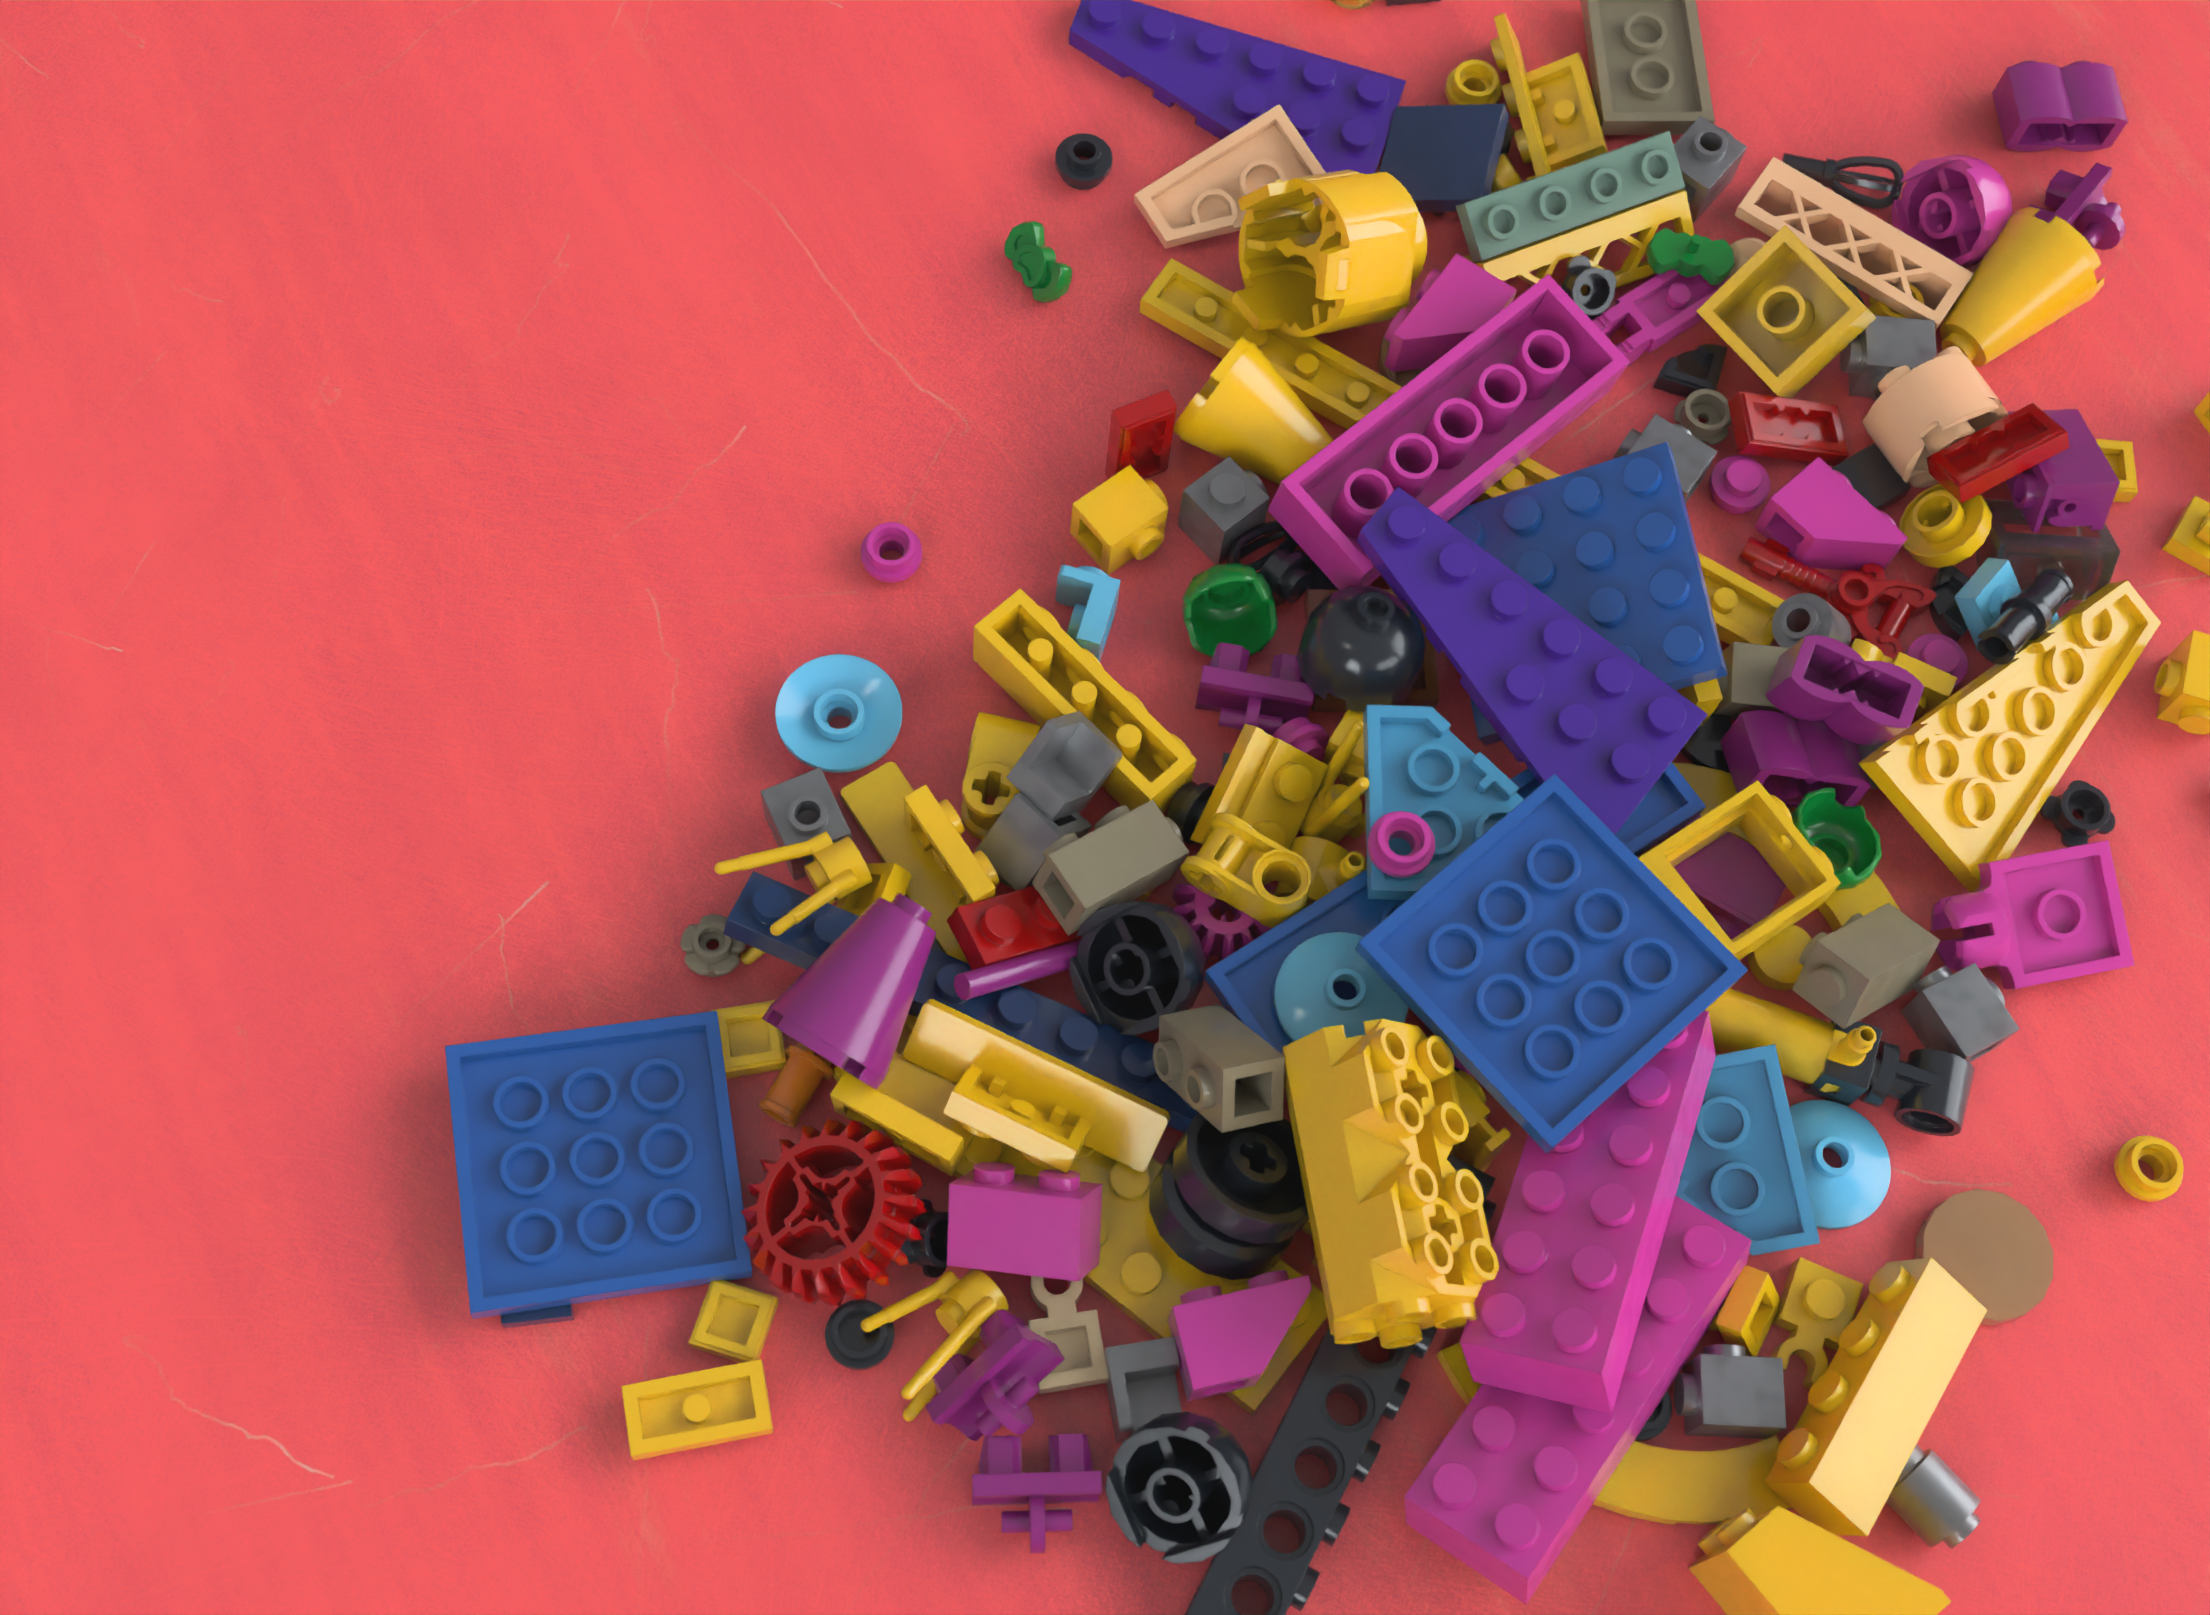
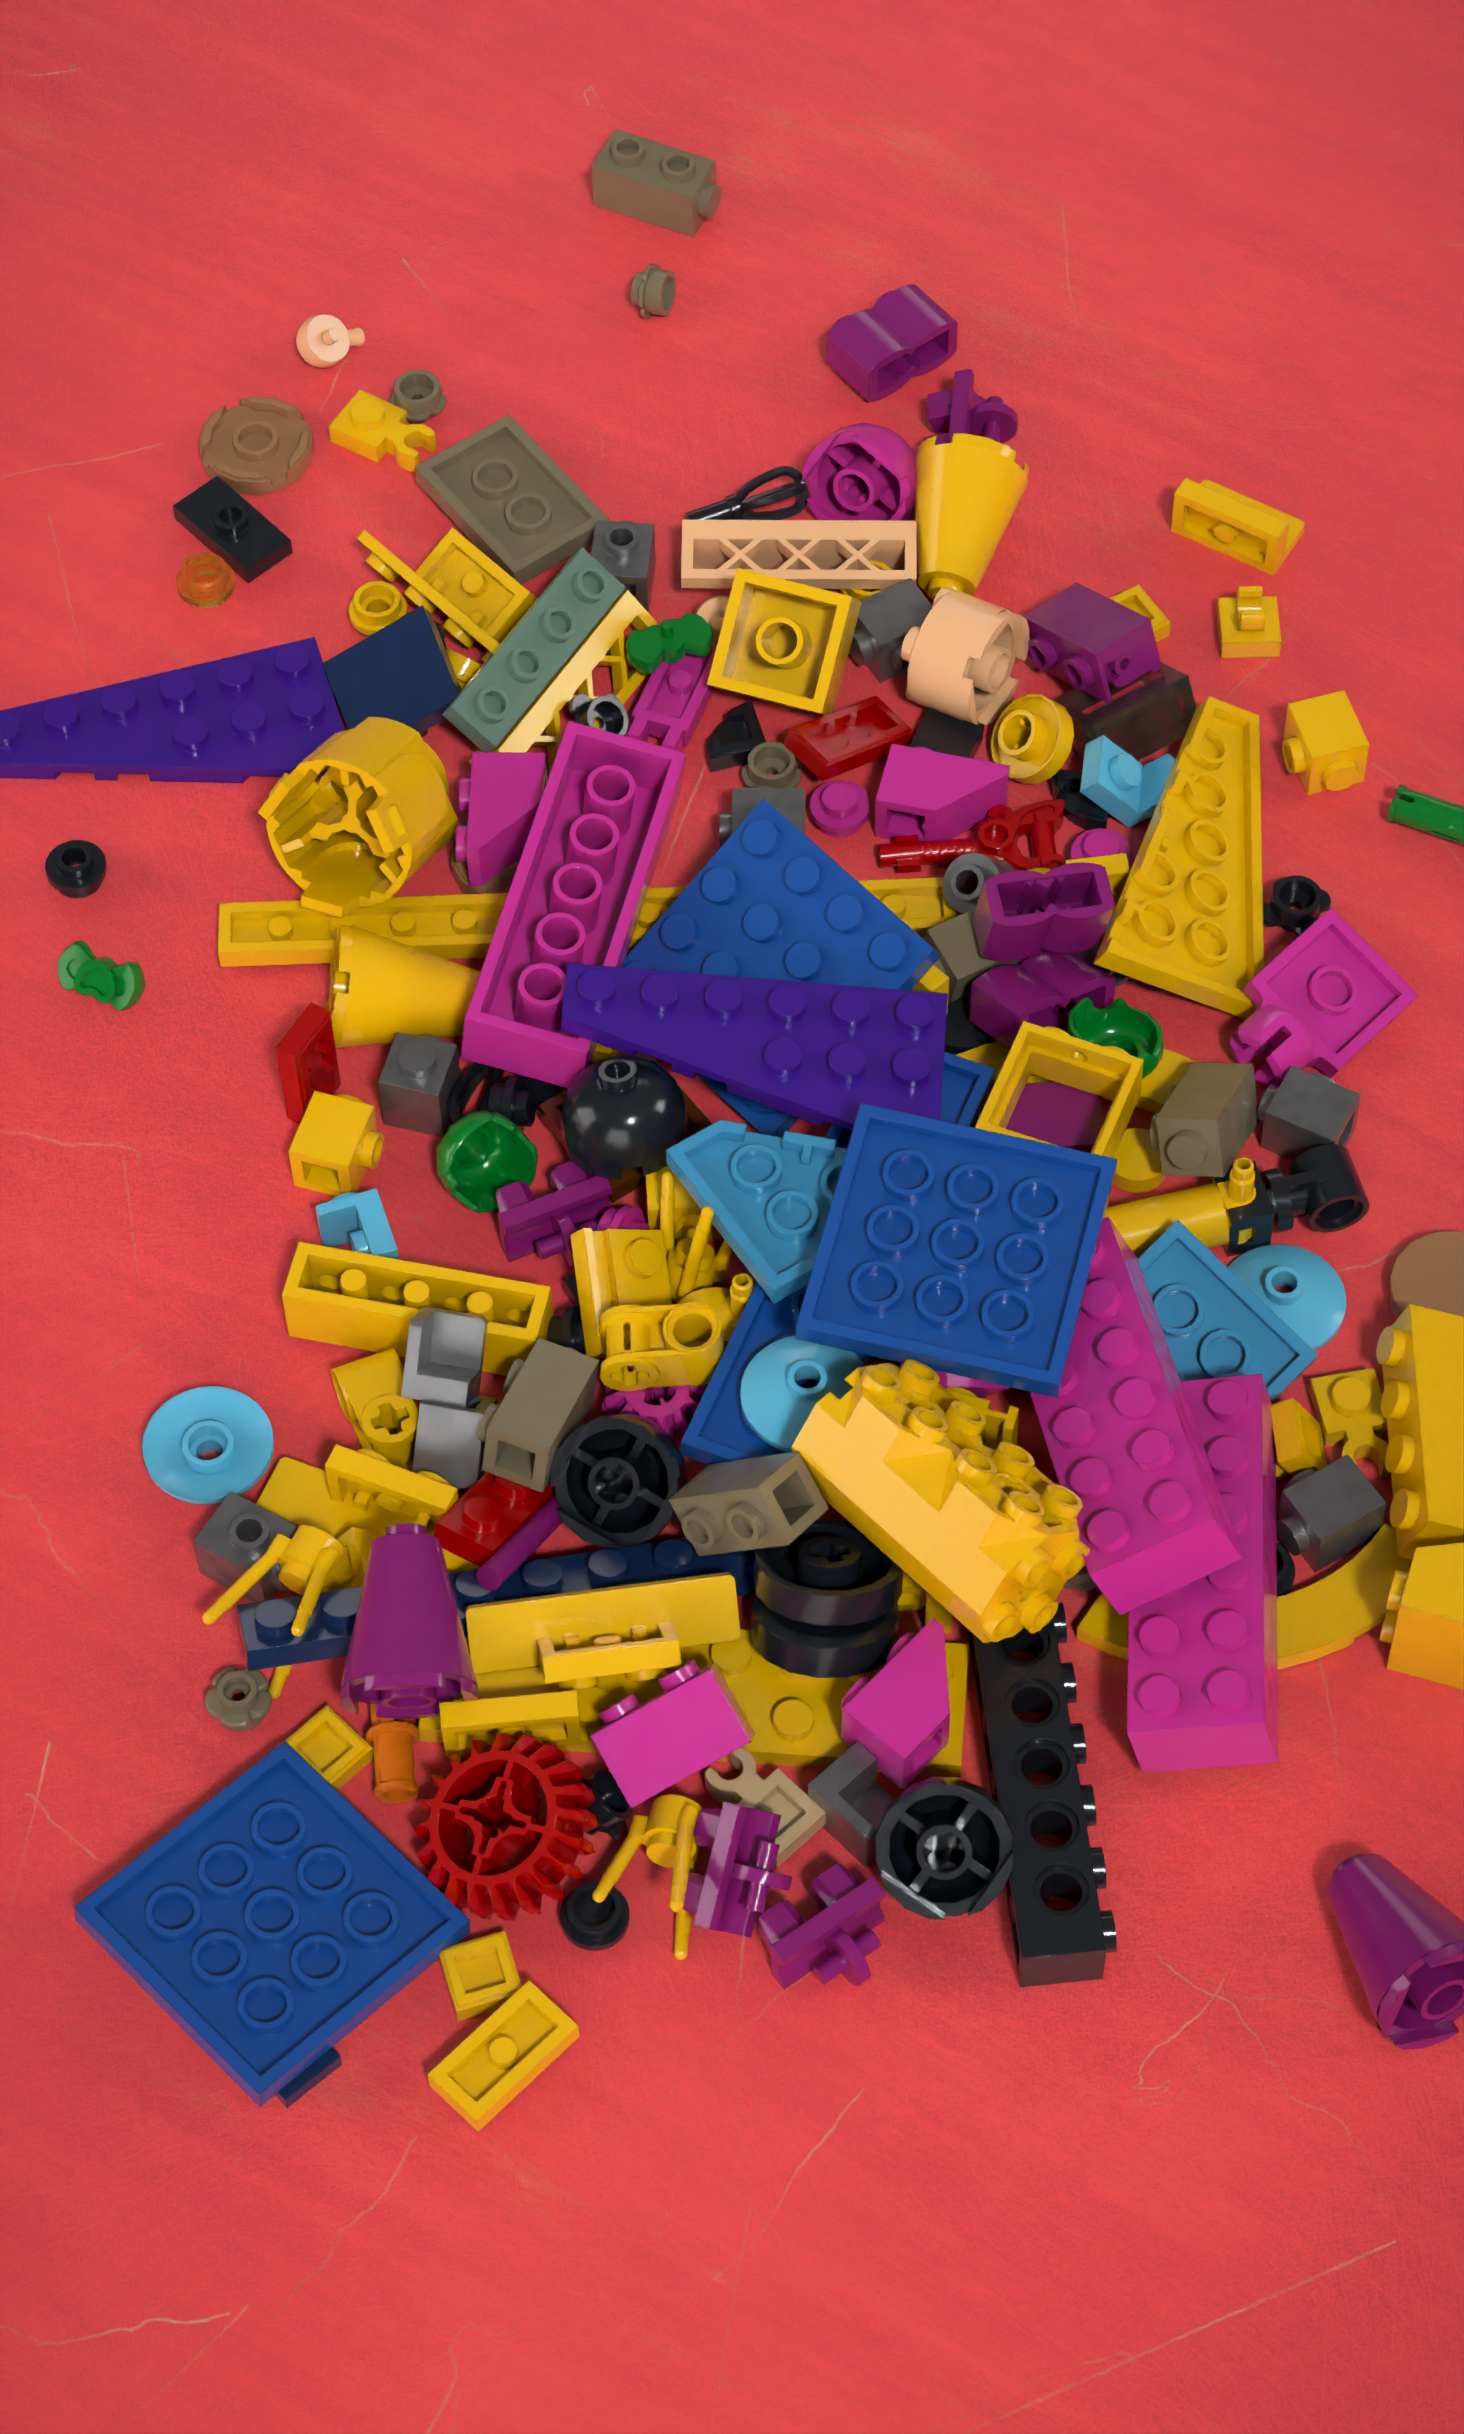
camera: 25 degrees left, 10 degrees down
dark pink plate [861,522,922,583] -> none
light nougat wing [1134,104,1326,249] -> none
dark pink plate [1367,811,1435,878] -> none
red plate [1926,403,2070,503] -> none
black pin [1977,568,2074,665] -> none

